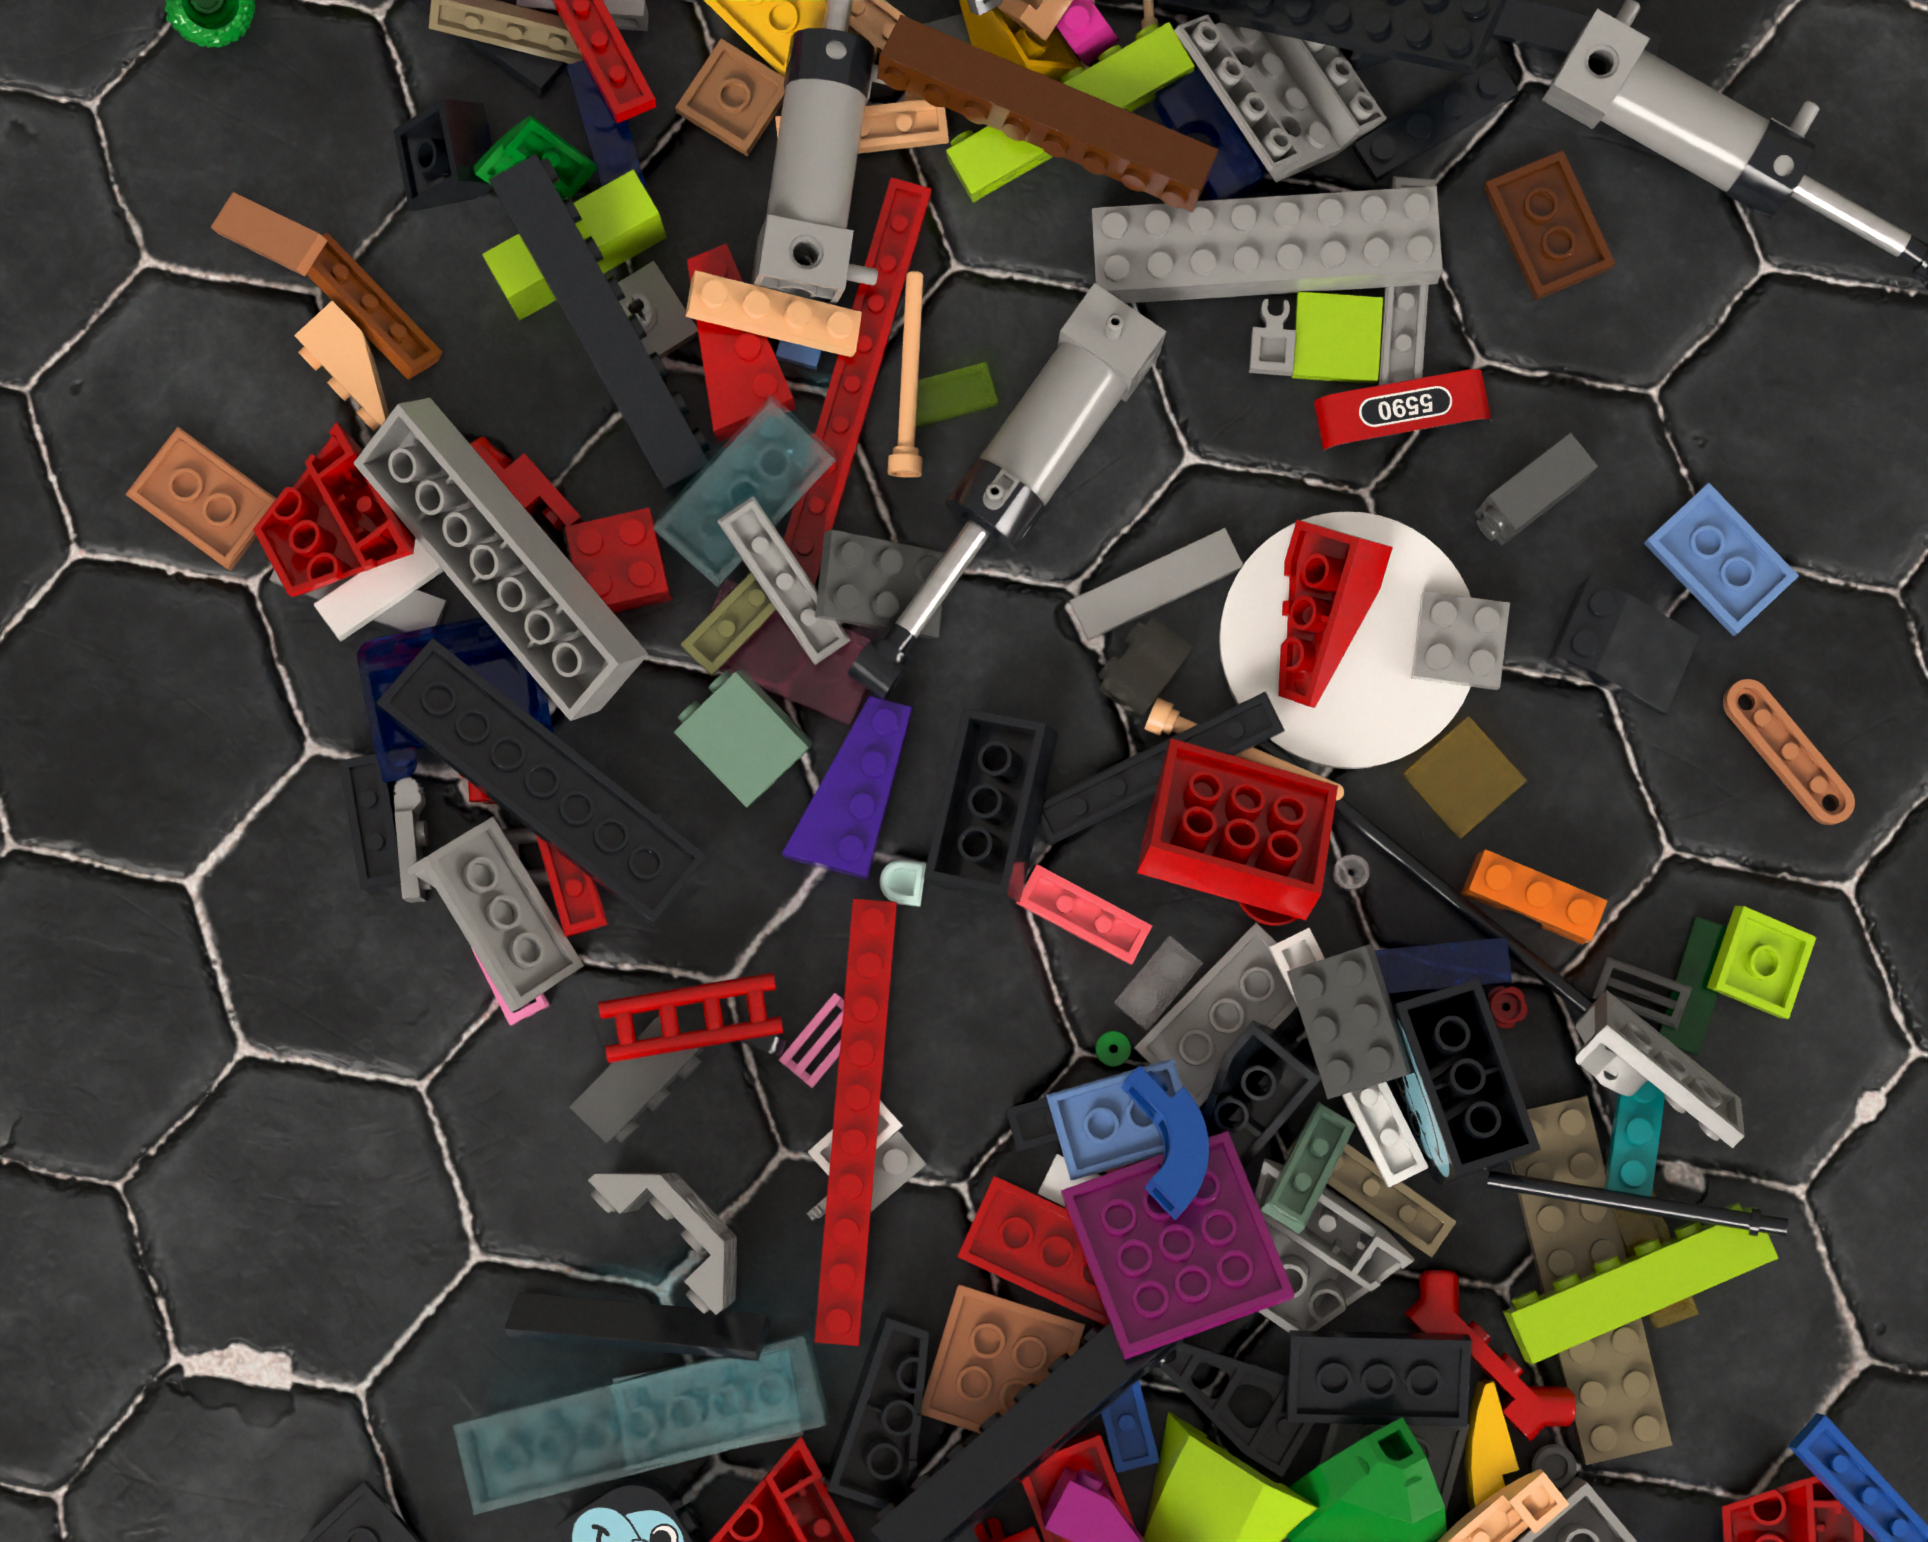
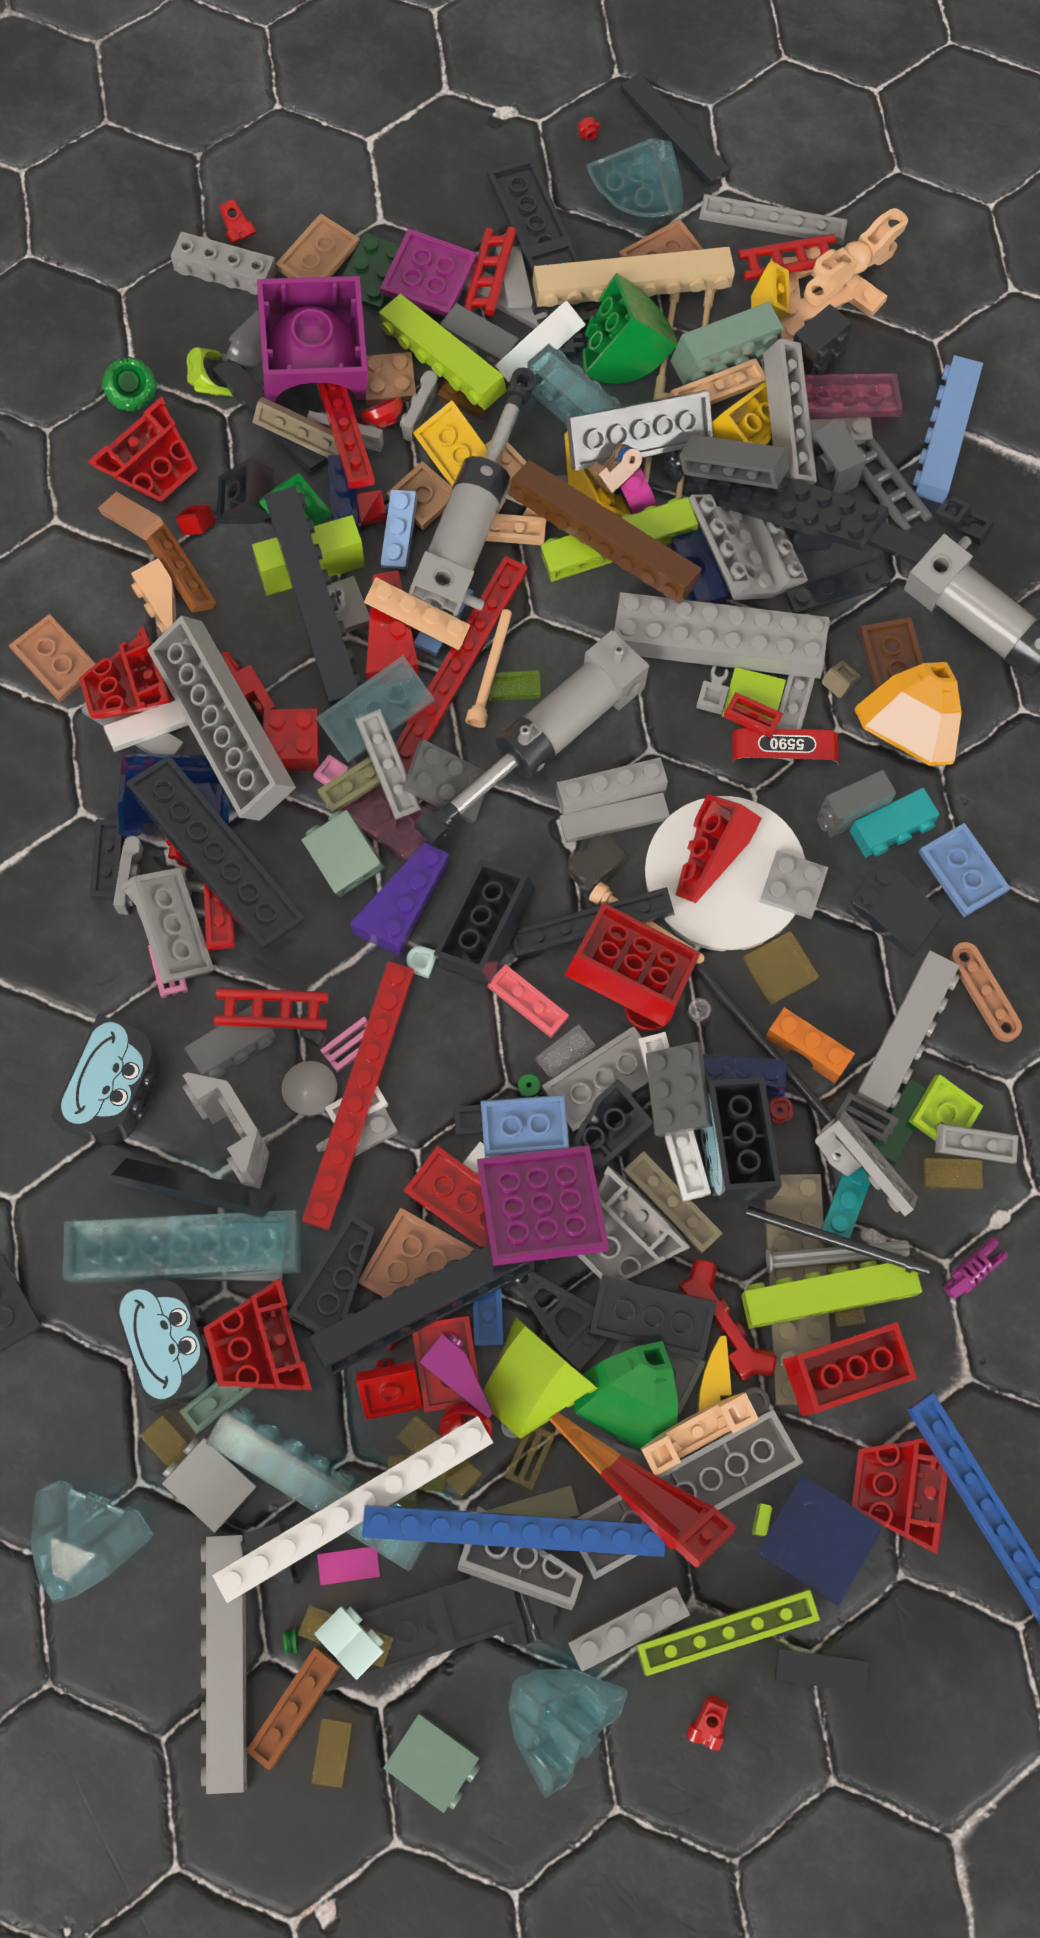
camera: 10 degrees right, 10 degrees down
blue arch [1121,1066,1209,1220] -> none
sand green tile [1261,1102,1356,1234] -> none
none -> brick [51,1014,160,1145]
none -> red wedge [87,396,198,503]
none -> red slope [176,504,215,535]
none -> light grey dish [282,1061,338,1117]
none -> bright pink tile [313,754,351,785]
none -> red slope [356,490,386,525]
none -> light blue plate [381,490,418,570]
none -> light grey brick [556,757,668,815]
none -> red tile [723,692,783,738]
none -> light grey axle [766,1240,910,1273]
none -> red brick [783,1322,917,1416]
none -> dark tan slope [822,660,861,698]
none -> teal brick [850,787,940,858]
none -> light orange brick [854,662,961,766]
none -> light grey brick [856,951,960,1111]
none -> clear yellow plate [924,1158,983,1189]
none -> light grey tile [935,1124,1019,1164]
none -> magenta hinge [942,1236,1009,1299]

